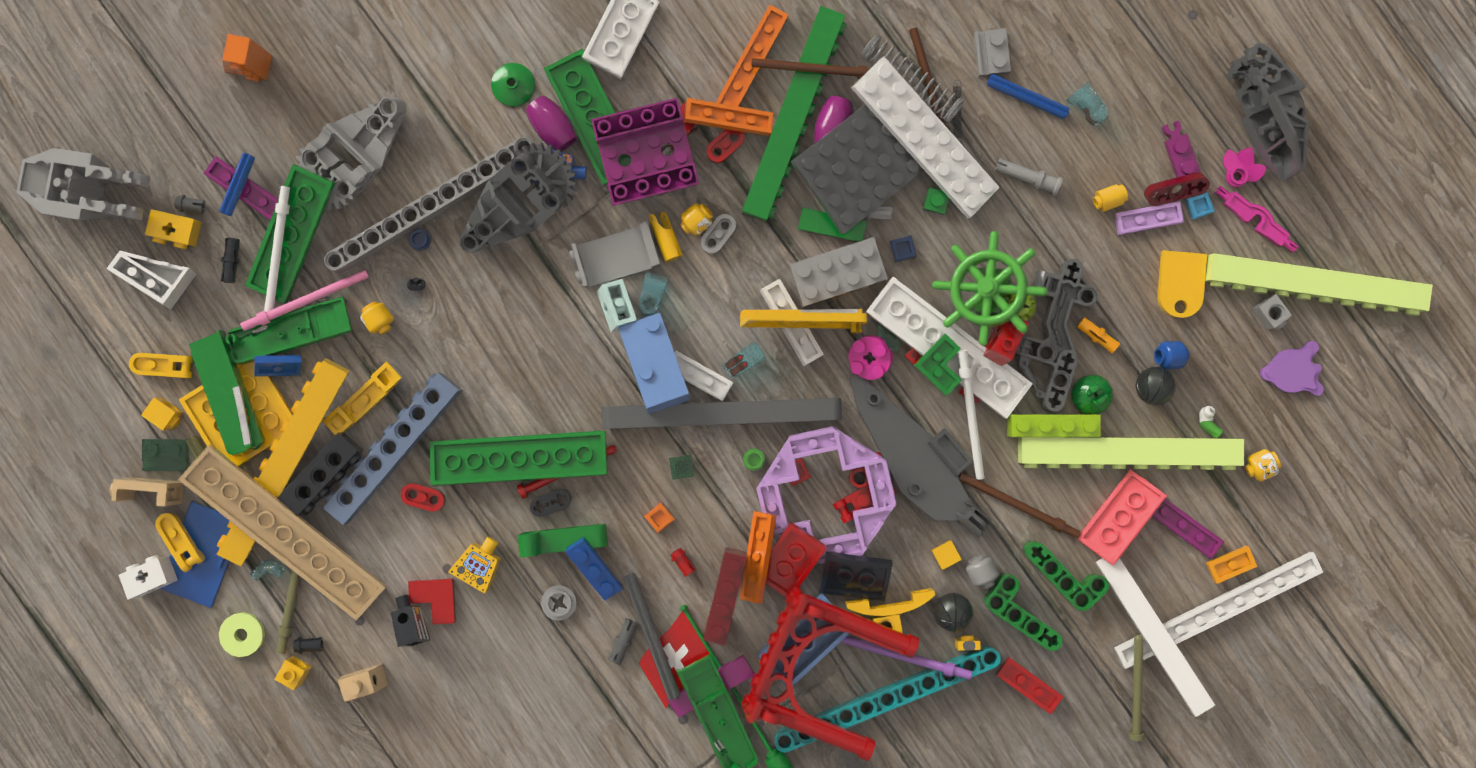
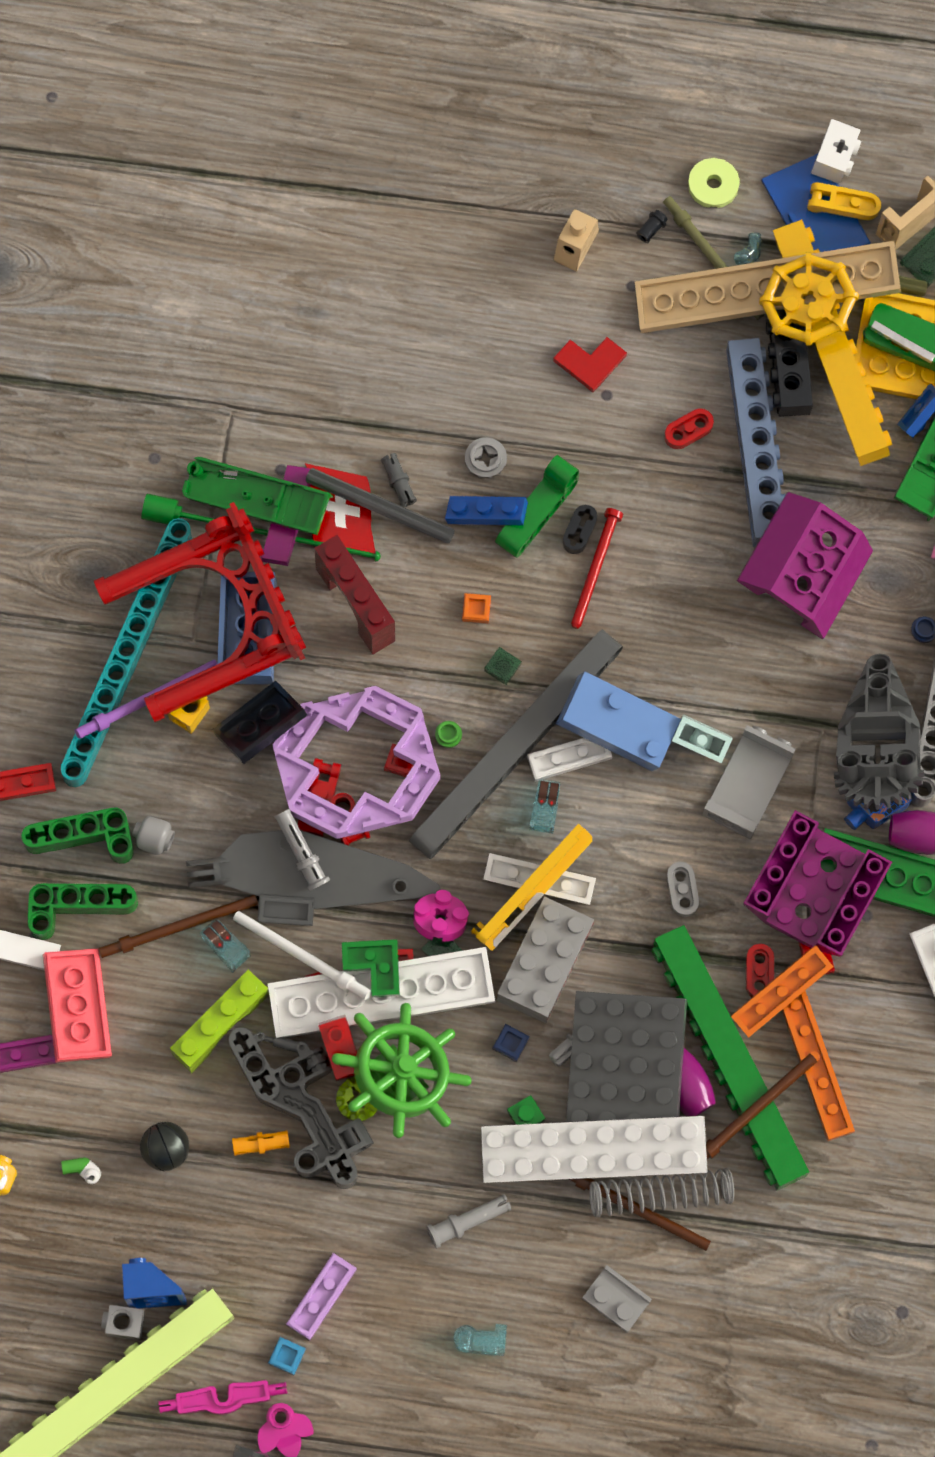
camera: 130 degrees right, 15 degrees down
yellow brick [274,656,312,690] -> none
yellow slope [323,361,402,435] -> none
yellow head [360,301,394,335] -> none
black torso [391,594,430,647] -> none
black rock [407,278,425,291] -> none
green plate [430,430,608,486] -> none
yellow torso [448,536,501,594] -> none
clear light blue piece [639,272,668,316] -> none
yellow piece [649,211,683,263] -> none
red pin [670,547,696,577] -> none
yellow head [680,203,713,236] -> none
orange plate [739,511,777,603] -> none
red plate [766,522,827,597] -> none
green tile [798,207,867,242] -> none
yellow slope [845,588,935,616] -> none
yellow tile [931,540,962,570] -> none
pearl dark grey piece [934,593,973,632] -> none
dark grey piece [953,80,962,143] -> none
yellow plate [955,634,981,651] -> none
blue axle [987,74,1070,119] -> none
yellowish green brick [1018,437,1244,470] -> none
green hair [1071,374,1113,415] -> none
yellow brick [1093,184,1128,212] -> none
dark red beam [1144,172,1210,206] -> none
blue head [1154,341,1190,370] -> none
yellow tile [1157,250,1207,318] -> none
magenta plate [1162,121,1201,178] -> none
medium lavender tile [1260,341,1324,396] -> none
none -> blue slope [122,1258,187,1309]
none -> clear light blue leg [199,918,251,973]
none -> light grey pin [274,809,330,891]
none -> magenta slope [736,492,873,639]
none -> yellow plate [759,252,859,346]

